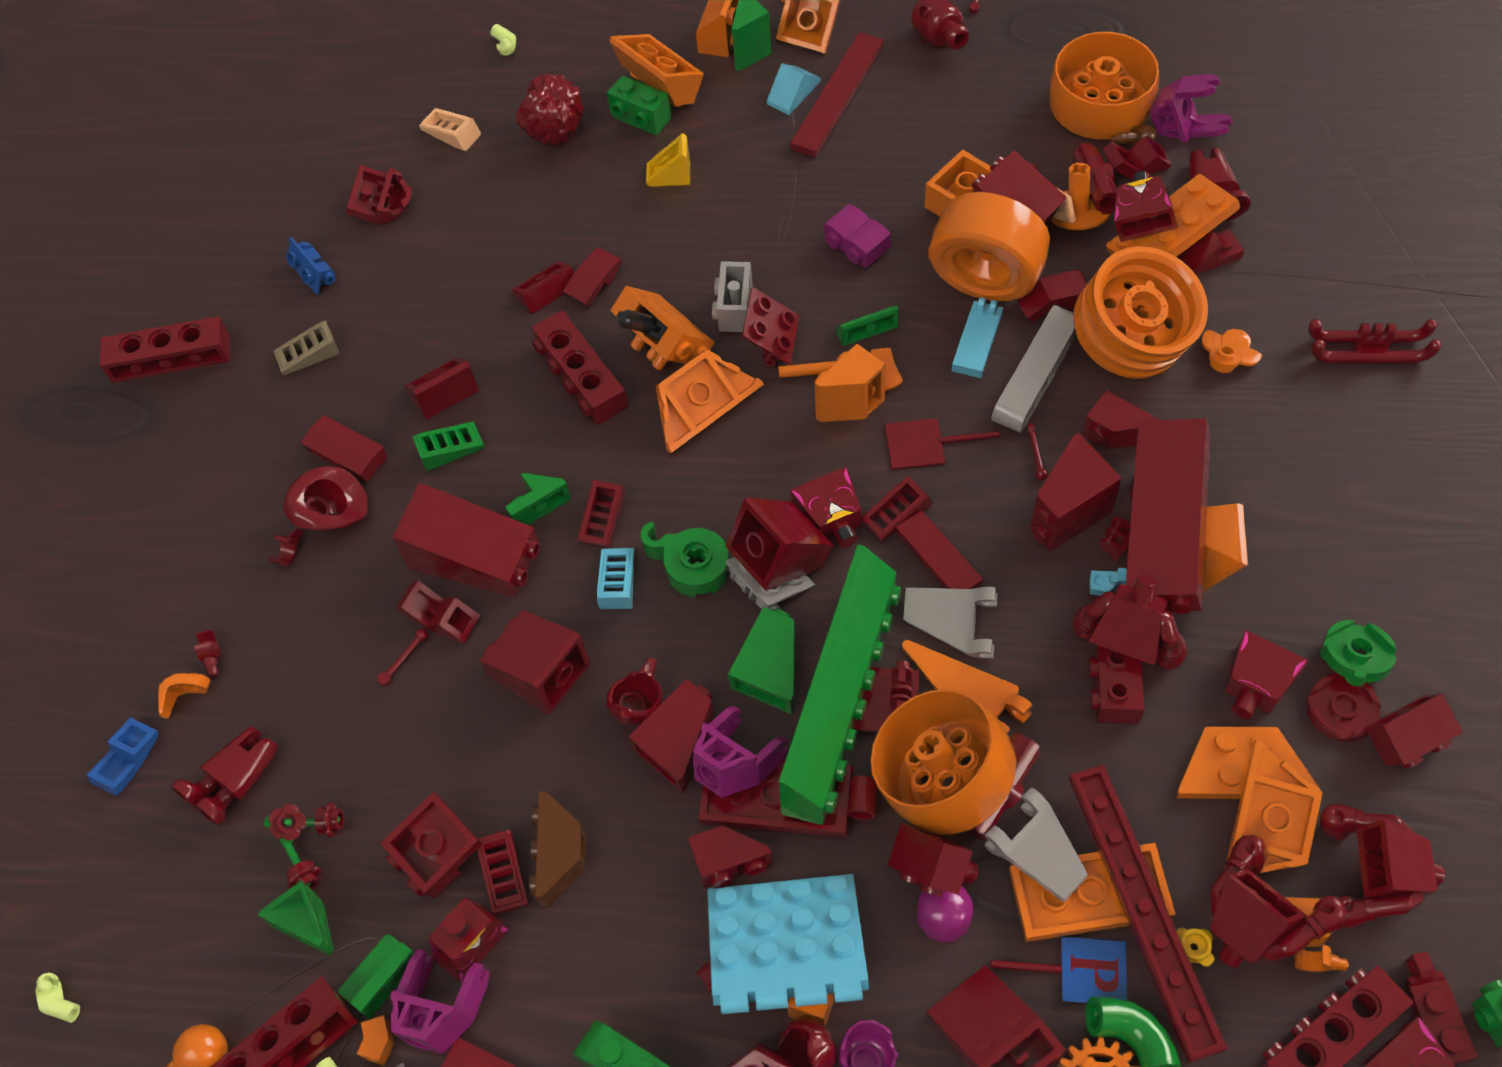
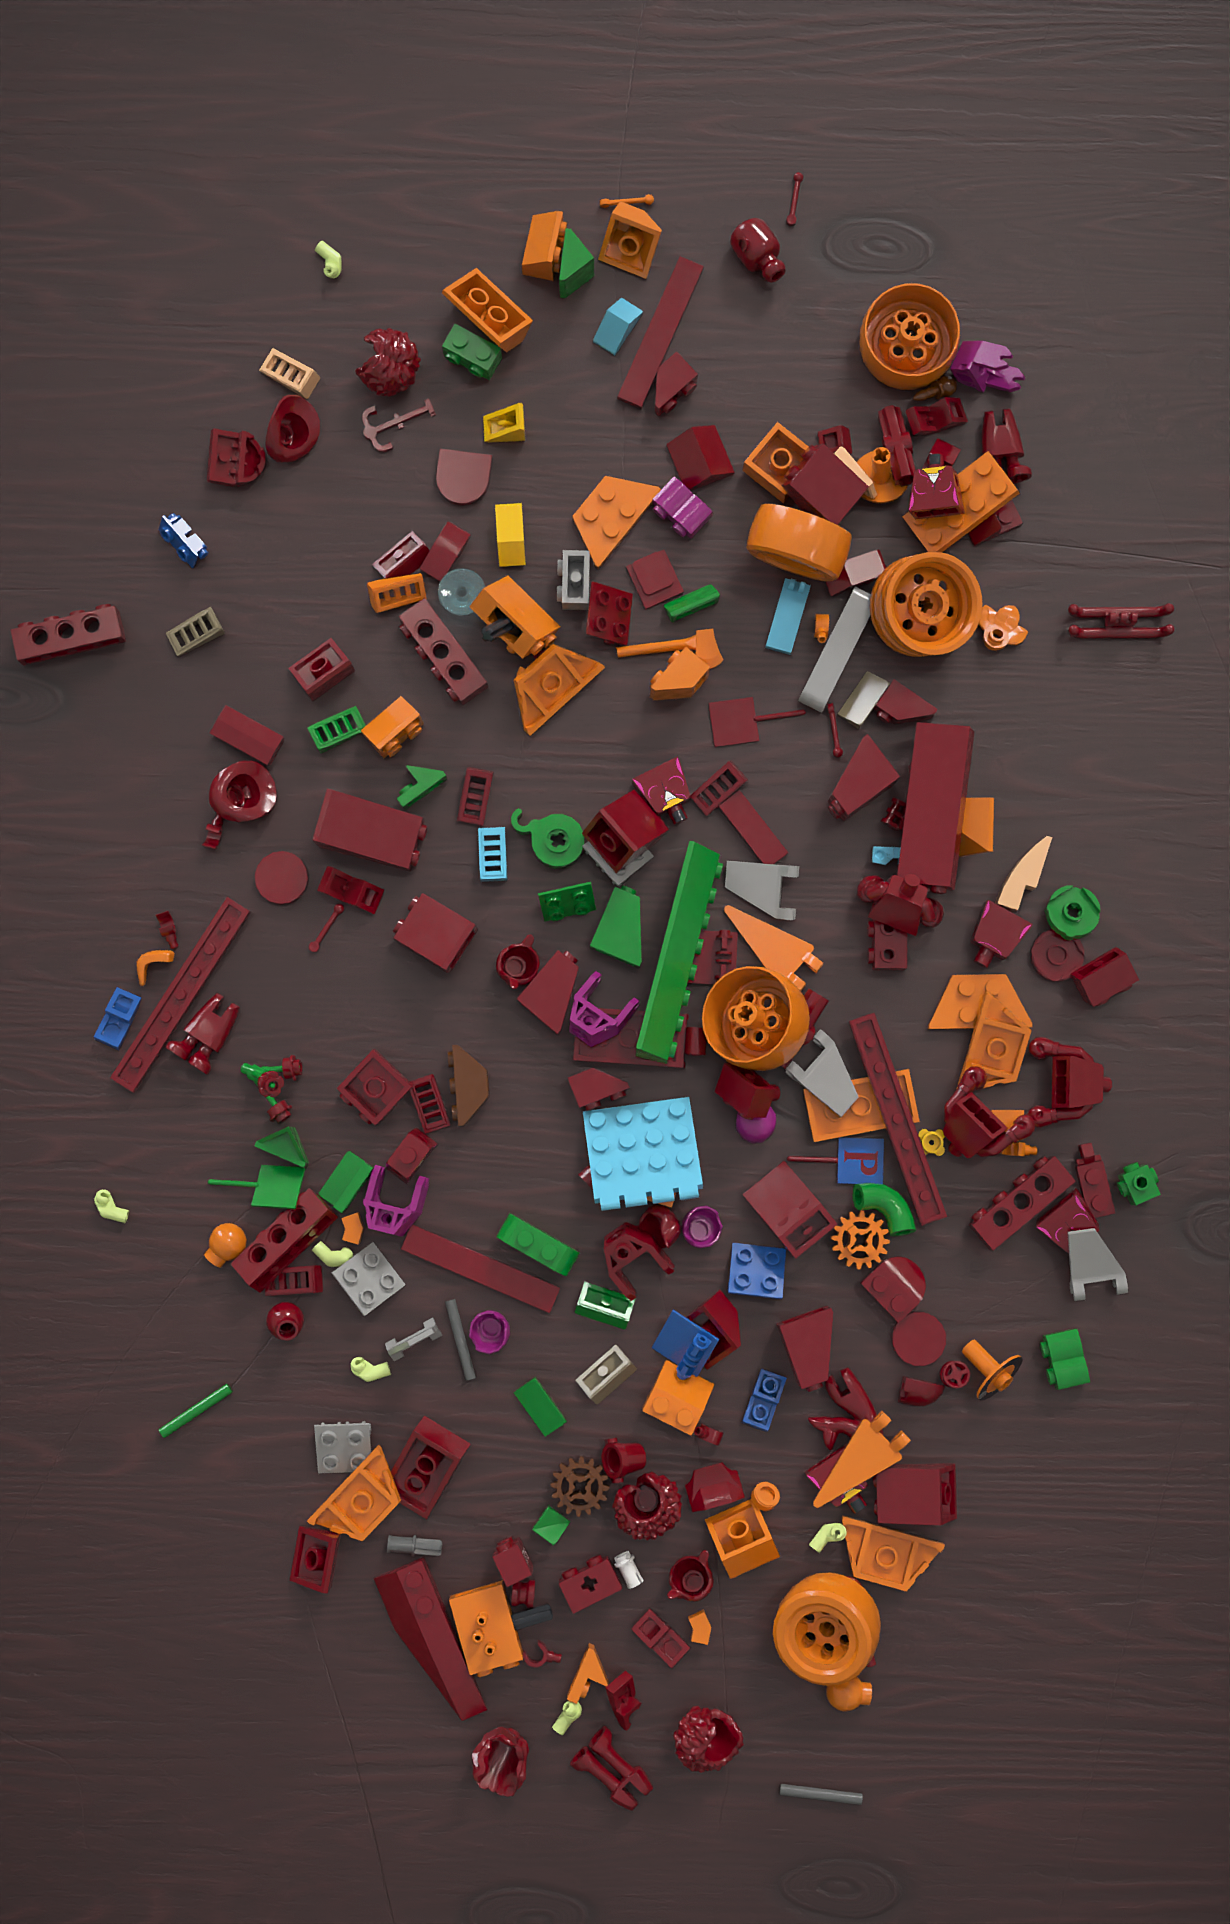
camera: 10 degrees left, 25 degrees up
none -> dark red plate [110,897,251,1093]
none -> green piece [208,1165,305,1209]
none -> dark red tile [255,851,309,905]
none -> dark red hat [266,395,320,463]
none -> orange slope [361,696,424,758]
none -> piece [362,398,436,452]
none -> orange slope [367,573,427,613]
none -> tile [436,449,492,506]
none -> clear light blue piece [438,568,485,615]
none -> yellow slope [495,503,526,567]
none -> green hinge [538,882,596,922]
none -> orange wing [572,476,661,570]
none -> dark red piece [626,550,684,610]
none -> dark red slope [655,351,698,416]
none -> dark red slope [666,425,735,491]
none -> orange piece [814,614,829,643]
none -> slope [837,671,890,729]
none -> light nougat slope [995,836,1052,913]

